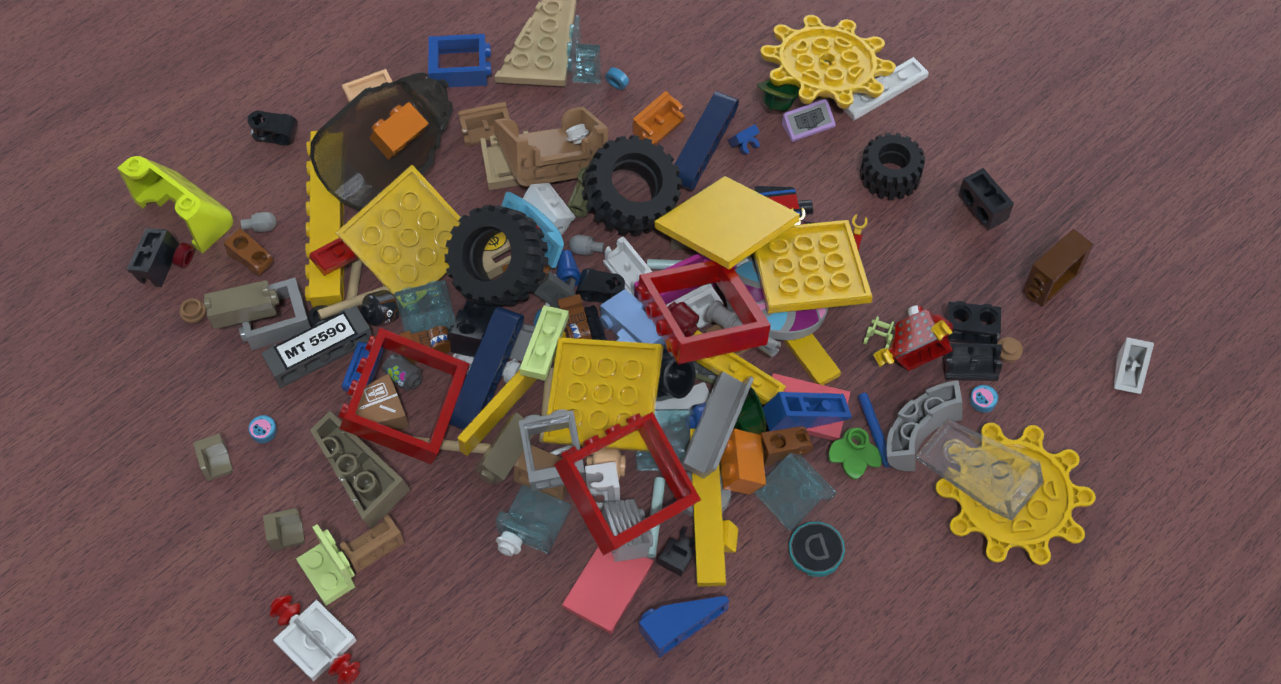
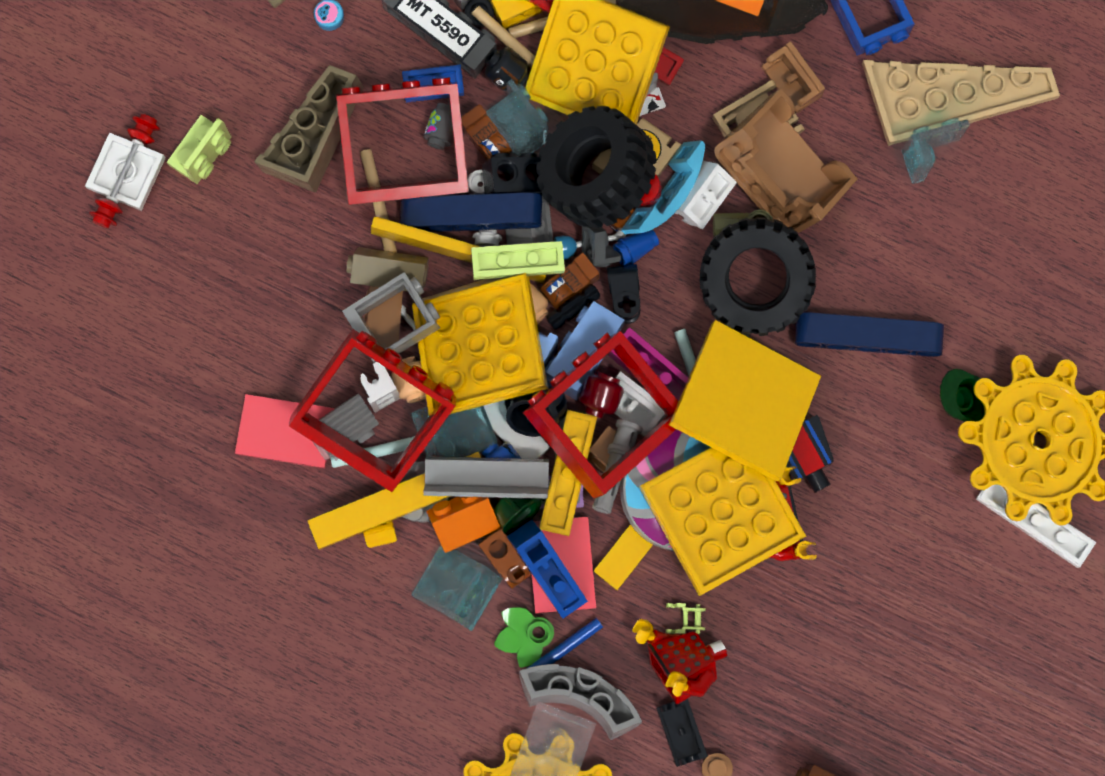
camera: 70 degrees right, 20 degrees up
dark tan panel [263,508,305,551] -> none
medium nougat hinge [339,514,404,573] -> none
medium nougat torso [351,374,409,430] -> none
clear light blue bracket [496,485,571,554] -> none
white plate [496,531,523,556] -> none
white plate [566,124,589,144] -> none
light grey cylinder [569,235,605,256] -> none
white hinge [603,236,652,296] -> none
dark azure tile [605,67,629,90] -> none
orange hinge [633,91,685,145] -> none
blue slope [639,596,729,658] -> none
black plate [657,527,695,577] -> none
blue tile [727,124,760,155] -> none
slope [782,99,836,142] -> none
black tile [788,522,845,577] -> none
black tyre [860,133,925,200] -> none
black brick [945,301,1001,344] -> none
black brick [958,168,1014,231] -> none
tile [970,385,998,413] -> none

